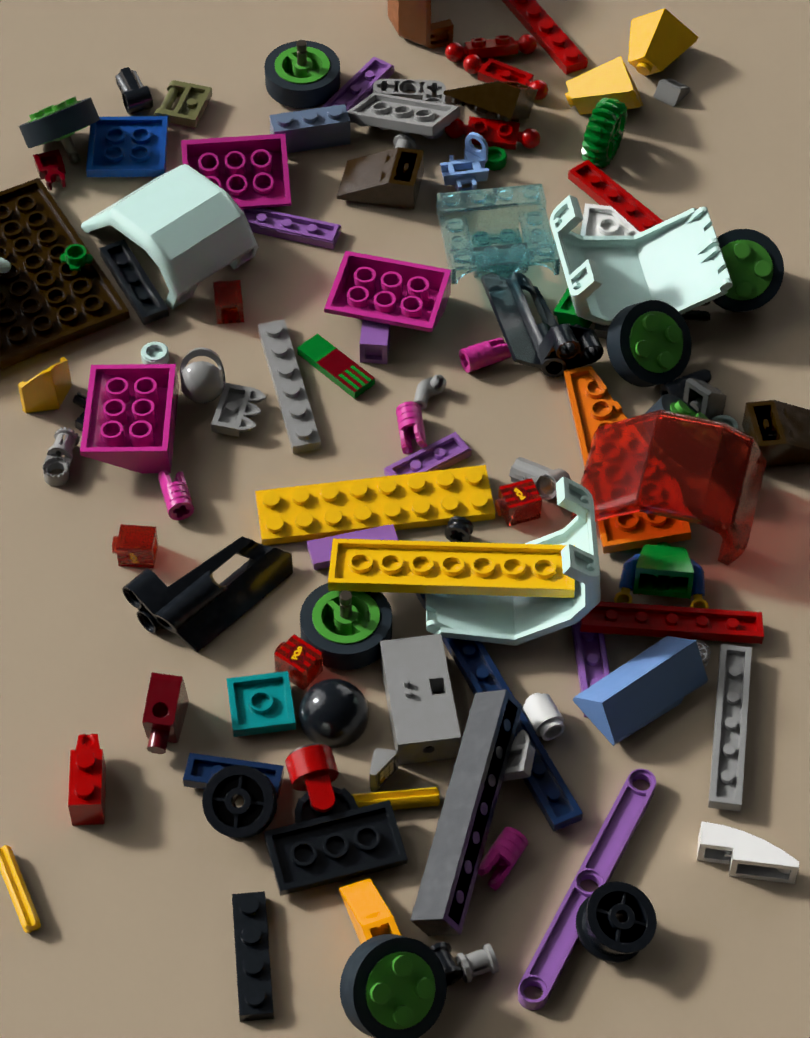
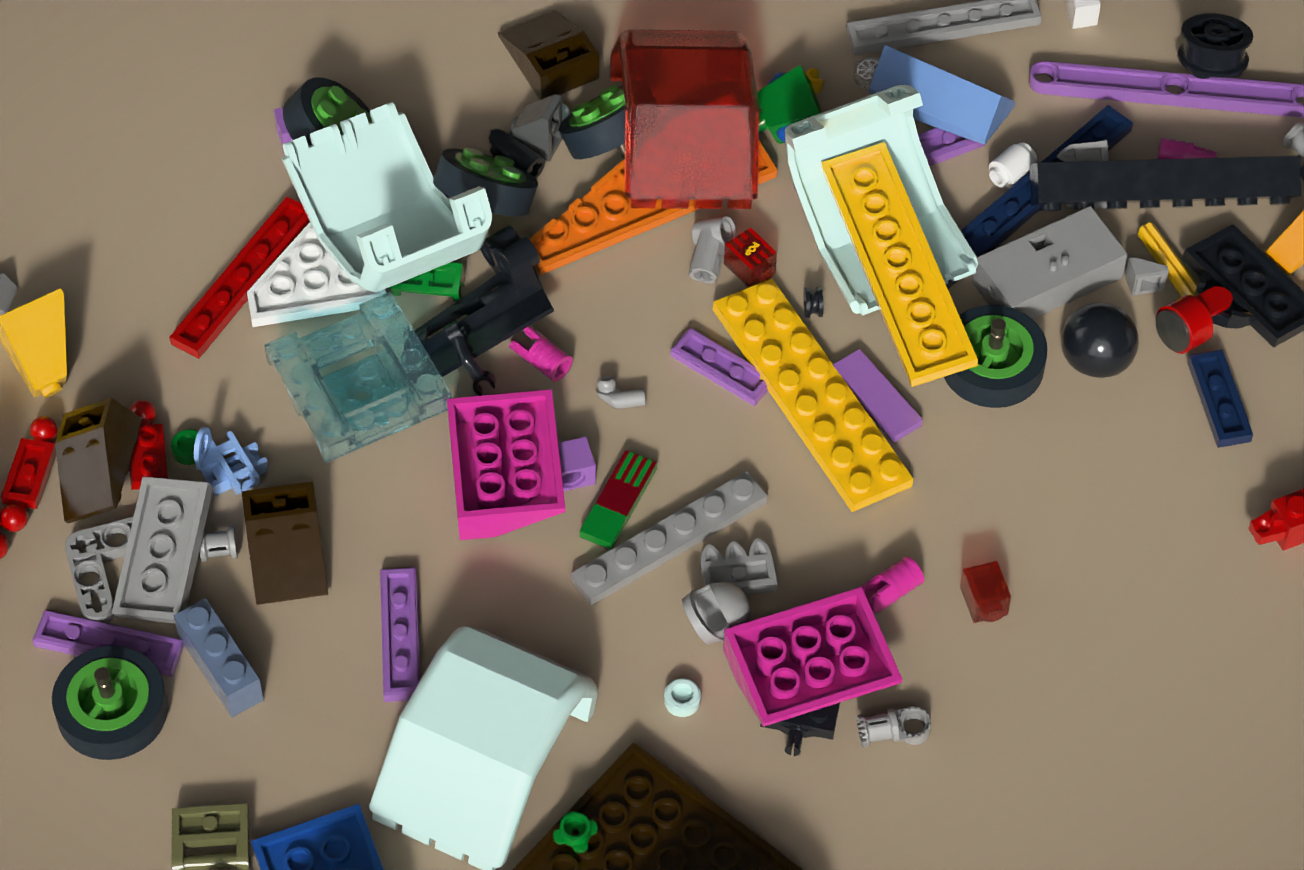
camera: 110 degrees left, 5 degrees up
yellow slope [18,357,72,413] -> none
black plate [99,239,169,325] -> none
black panel [122,536,293,652] -> none
dark red torso [142,672,189,754] -> none
dark pink slope [181,134,291,209] -> none
black wheel [202,765,278,838] -> none
clear red brick [213,280,244,324] -> none
teal plate [226,671,296,737] -> none
clear red brick [274,634,323,690] -> none
dark pink hinge [396,401,427,455] -> none
red plate [580,601,764,644] -> none
green gear [581,97,628,168] -> none
none -> black arm [444,320,496,396]

